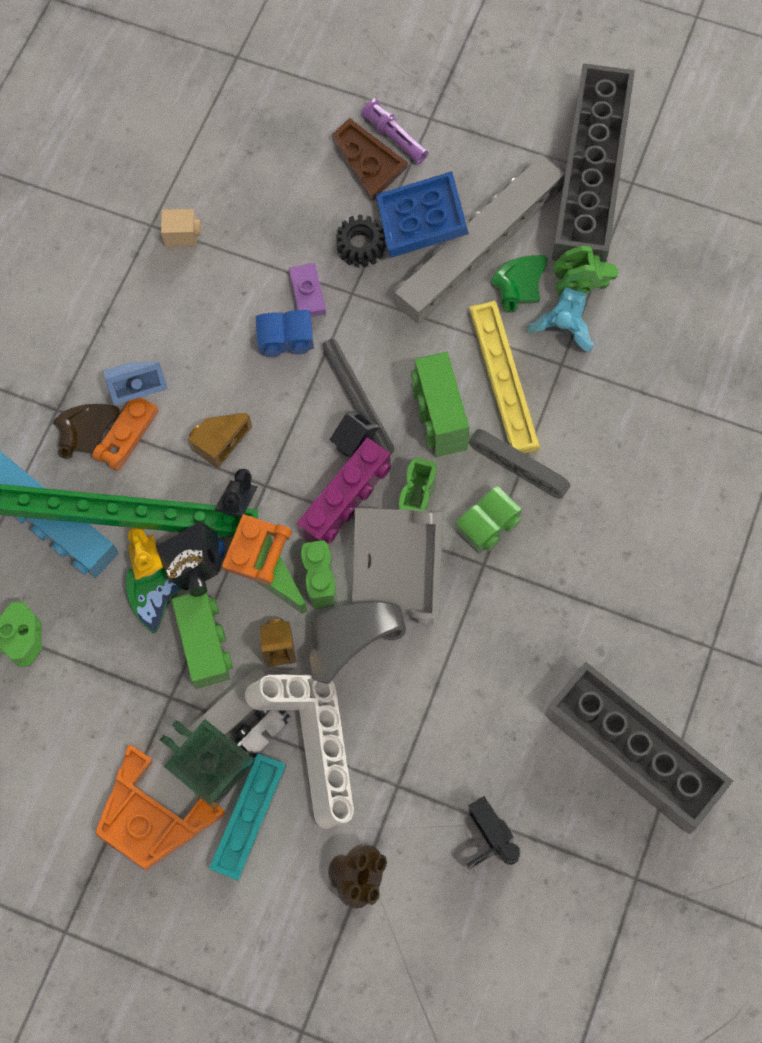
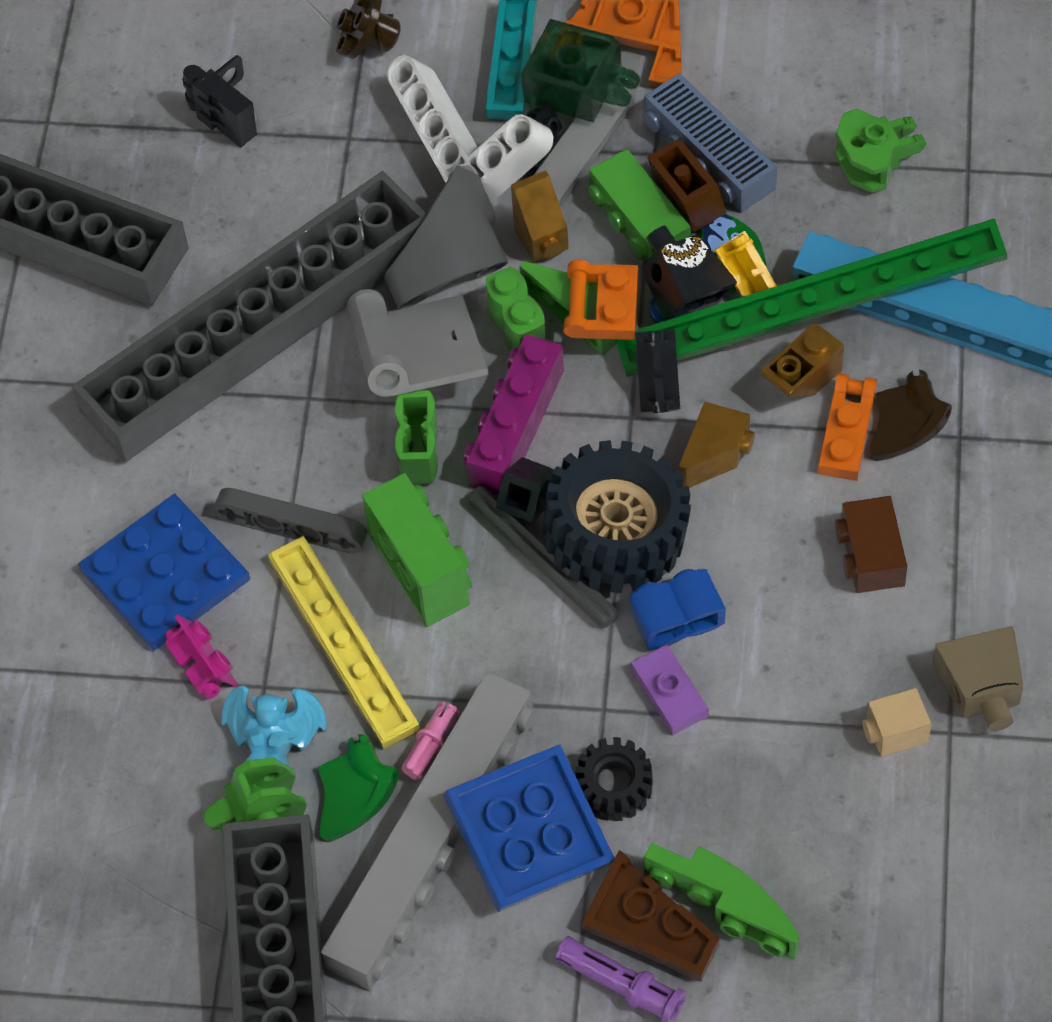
camera: 165 degrees right, 10 degrees down
medium blue slope [104,361,168,405] -> none
bright green brick [456,486,522,553] -> none
none -> dark grey brick [72,170,427,462]
none -> blue plate [78,493,250,652]
none -> dark pink hinge [165,614,238,699]
none -> bright pink axle [402,701,462,781]
none -> black wheel [542,440,691,593]
none -> sand blue brick [643,73,777,213]
none -> bright green slope [644,843,799,959]
none -> reddish brown brick [647,138,726,232]
none -> pearl gold slope [760,322,844,398]
none -> reddish brown brick [835,496,908,593]
none -> dark tan torso [933,626,1023,731]

